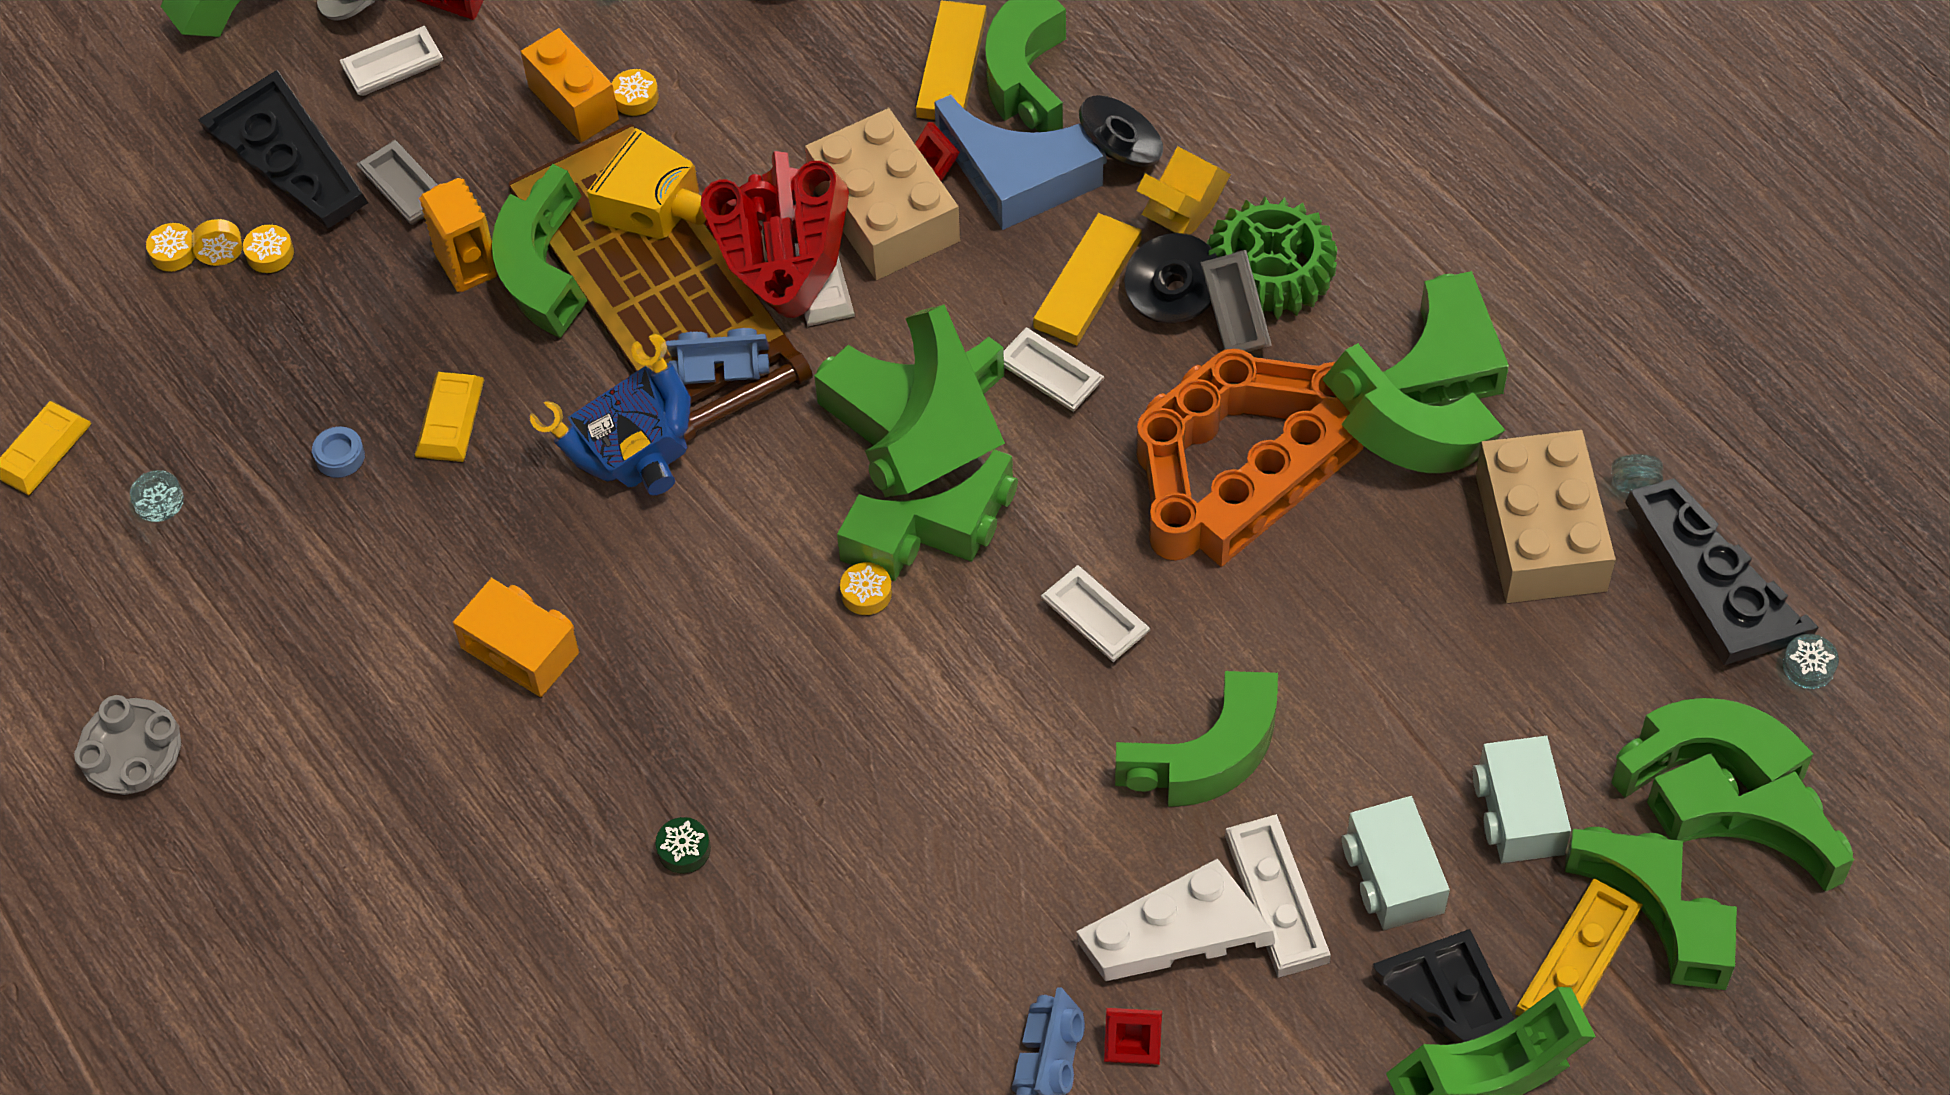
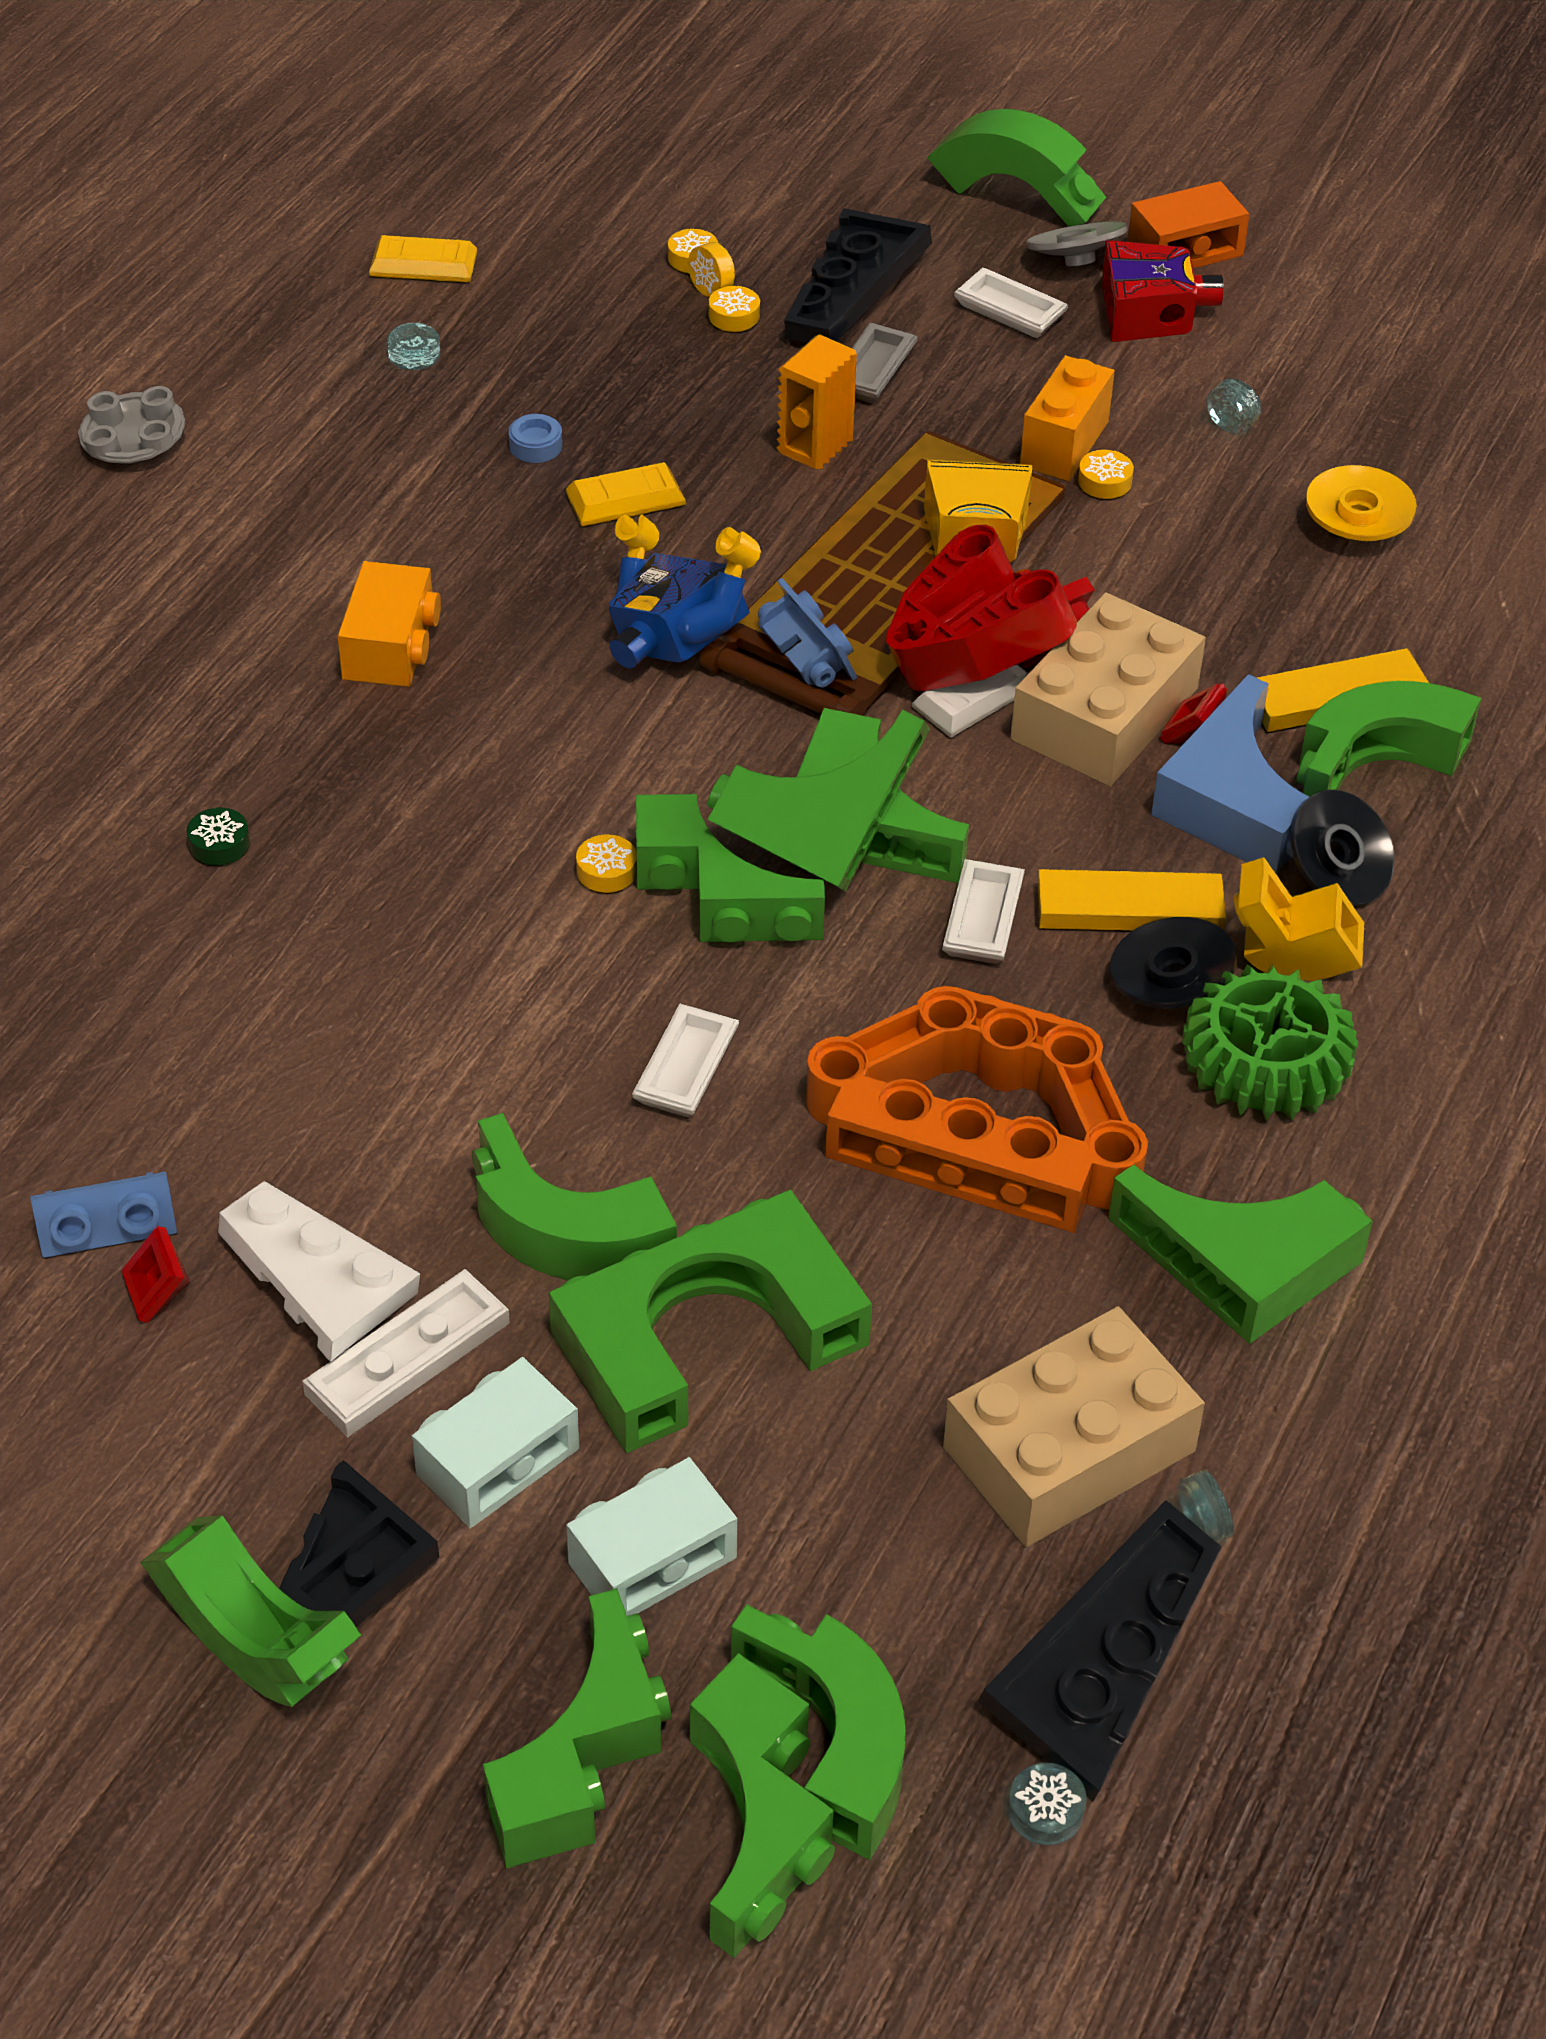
camera: 60 degrees right, 10 degrees down
bright green arch [492,164,587,338] -> none
light grey tile [1201,250,1272,352] -> none
bright green arch [1322,344,1505,473] -> none
yellow tile [1515,878,1643,1016] -> none
none -> bright green arch [549,1189,872,1454]

